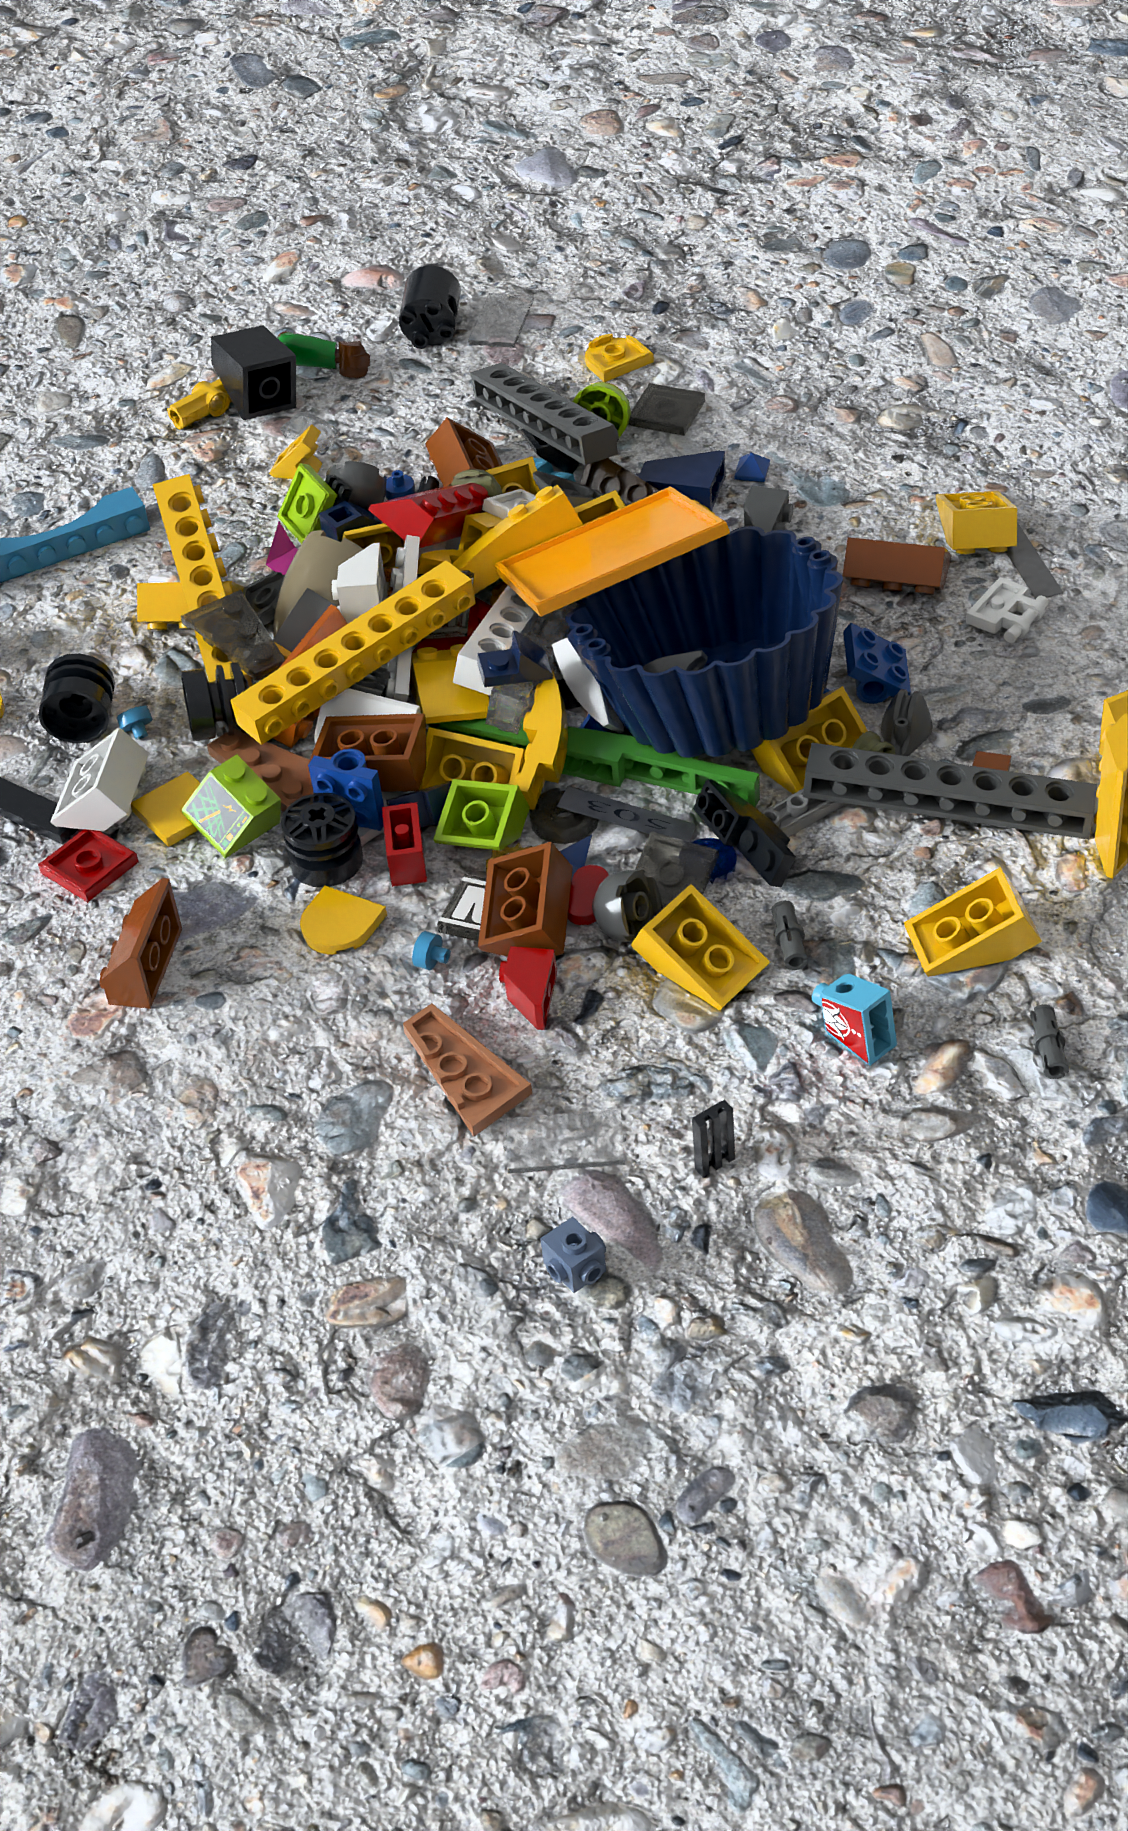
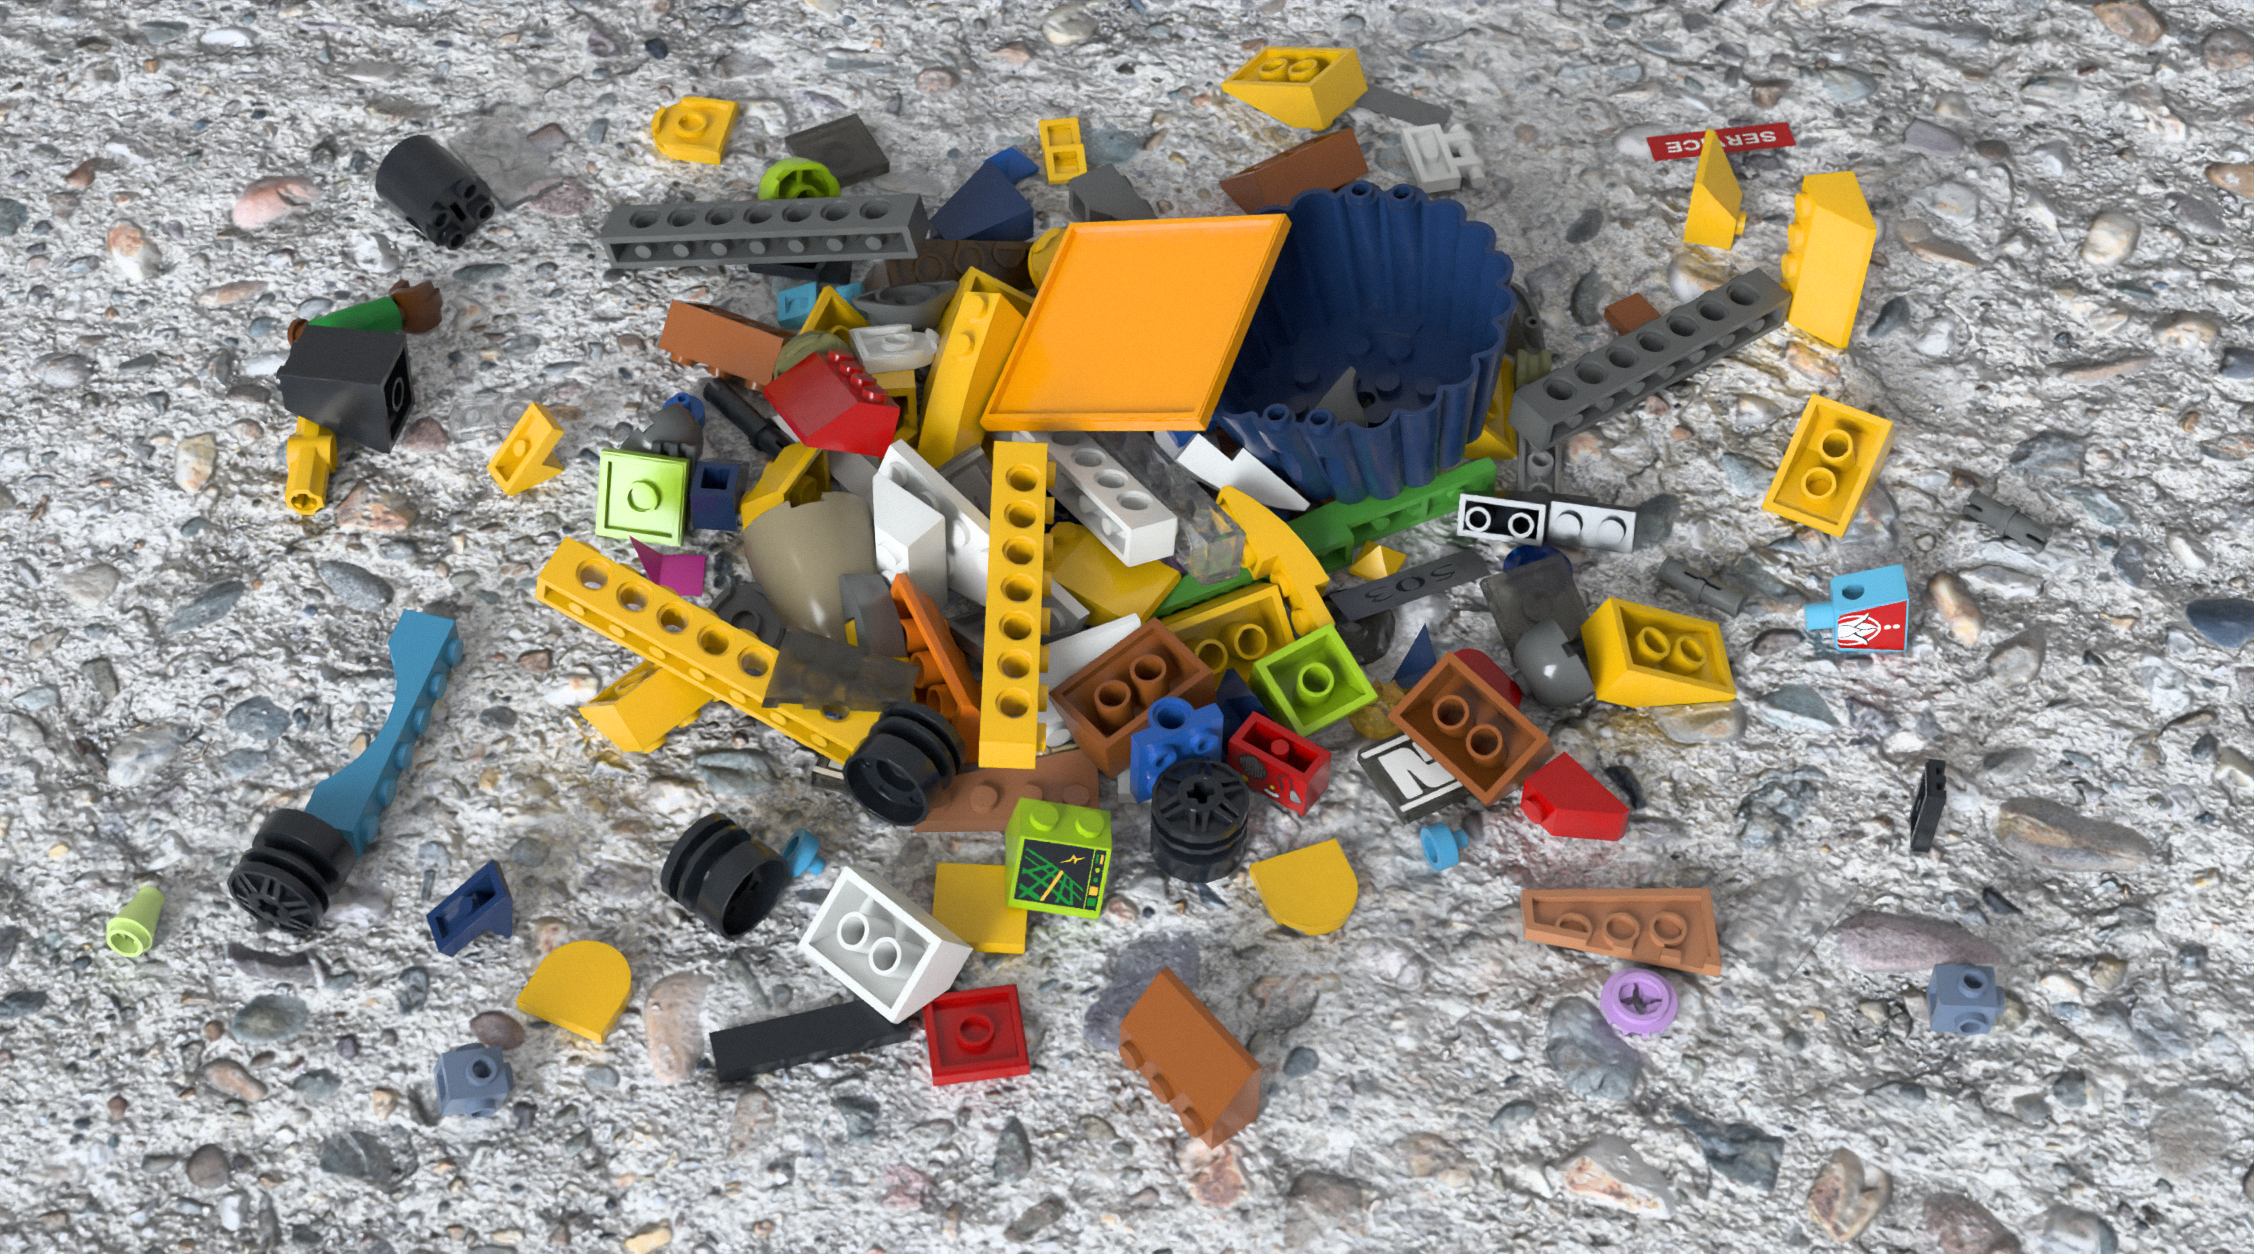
camera: 55 degrees left, 5 degrees up
dark blue slope [477,630,553,688] -> none
none -> yellow slope [1038,117,1087,185]
none -> yellow slope [1349,540,1407,582]
none -> lavender gear [1600,968,1678,1039]

